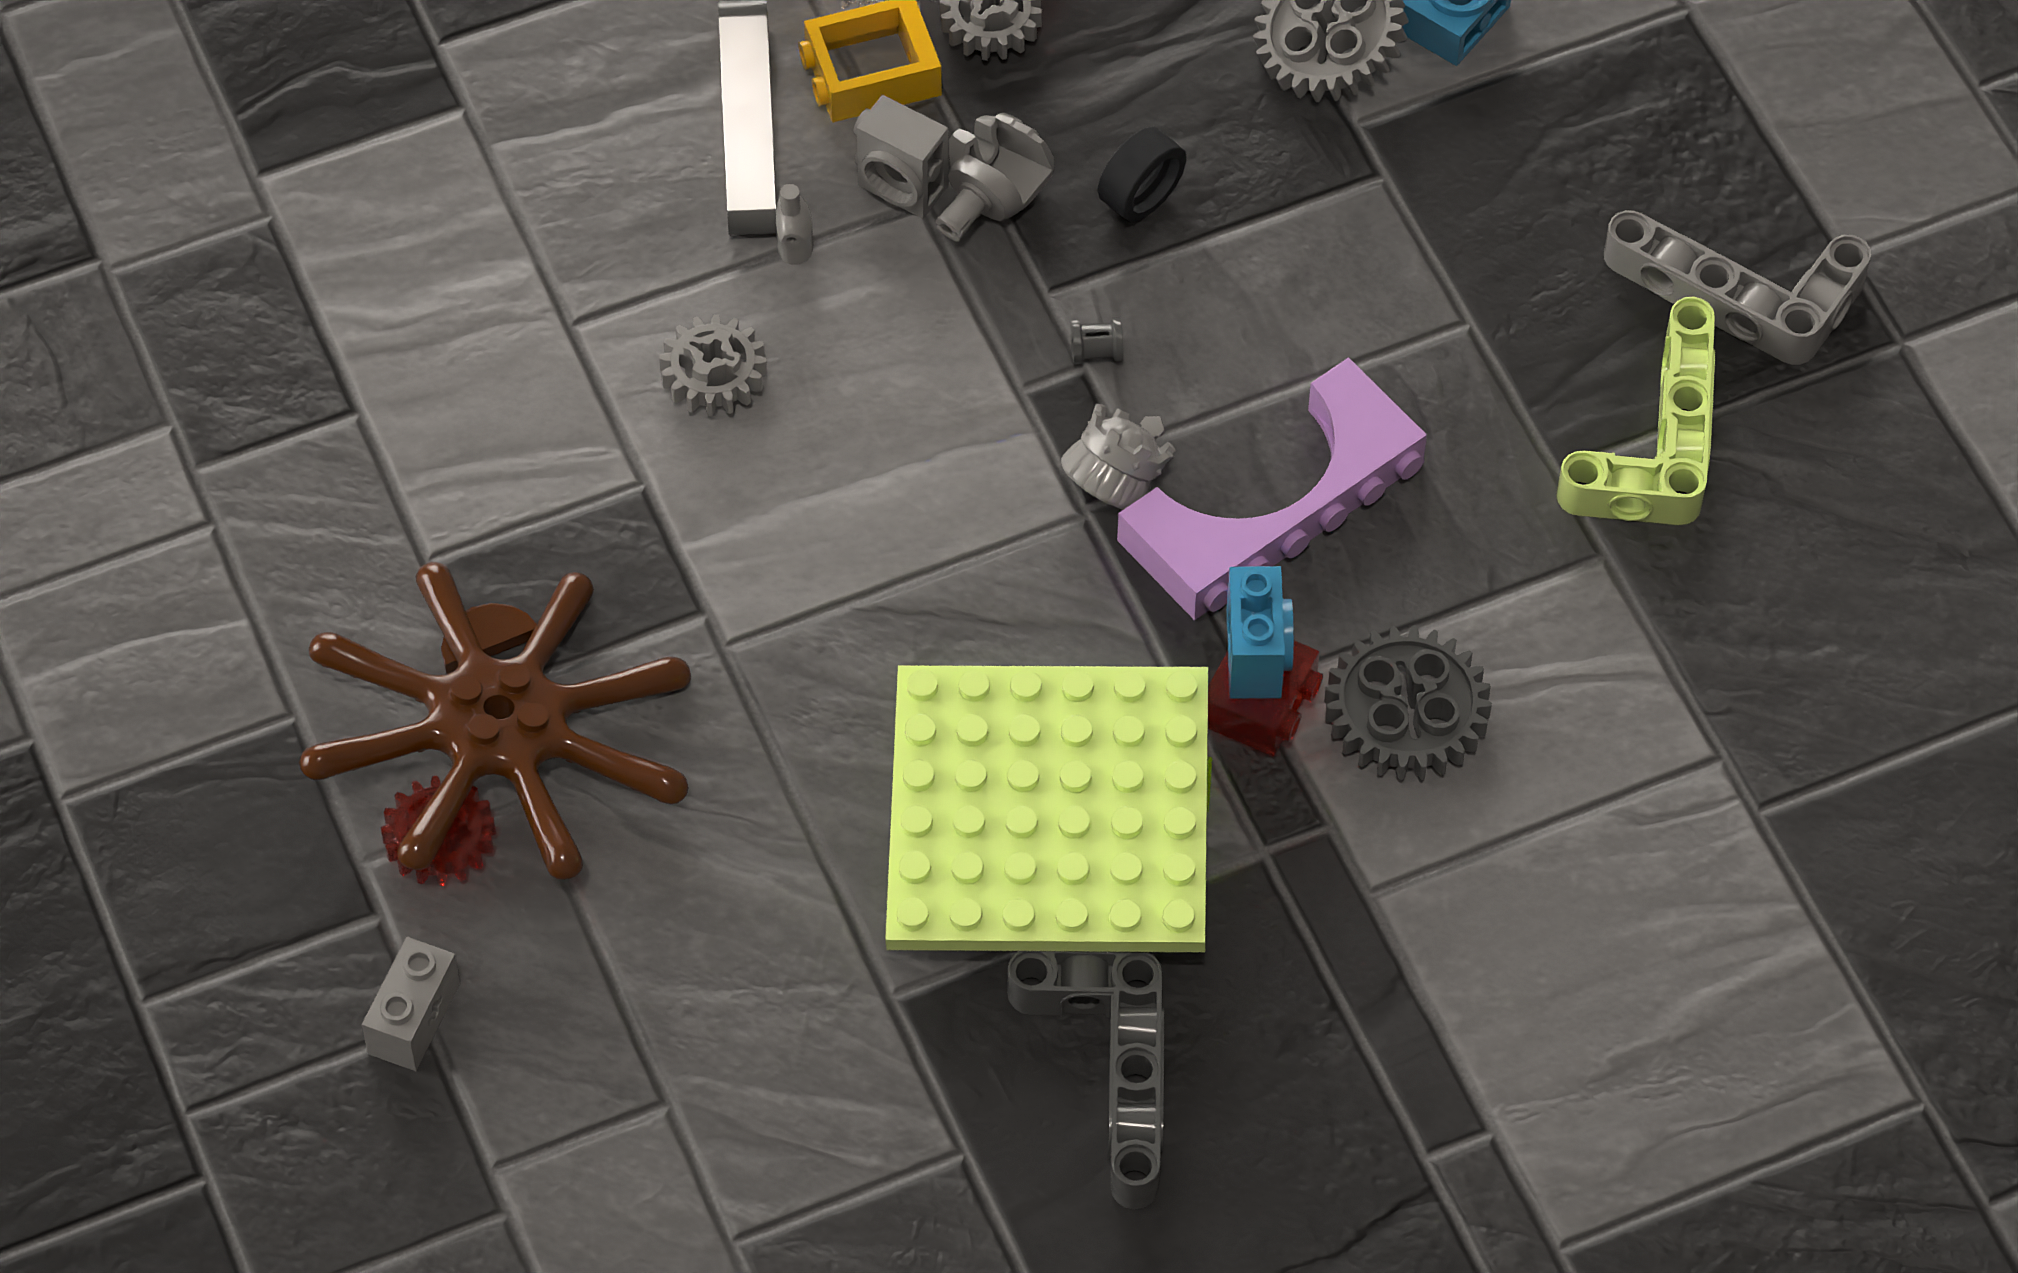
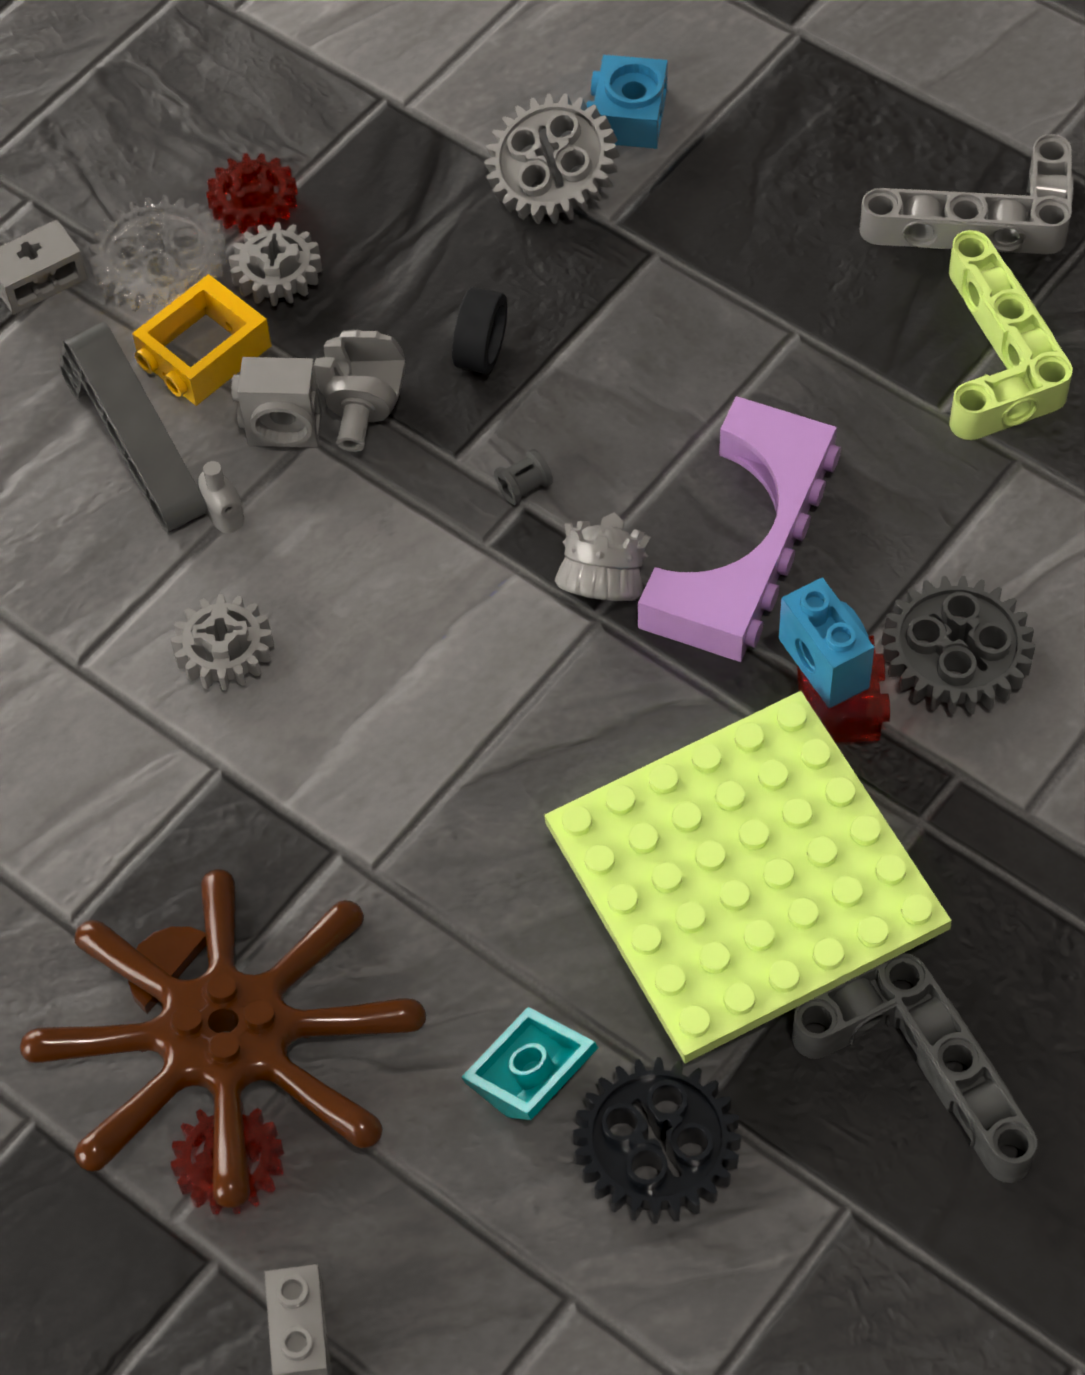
camera: 25 degrees left, 0 degrees up
none -> teal slope [462,1007,598,1120]
none -> black gear [573,1057,741,1224]

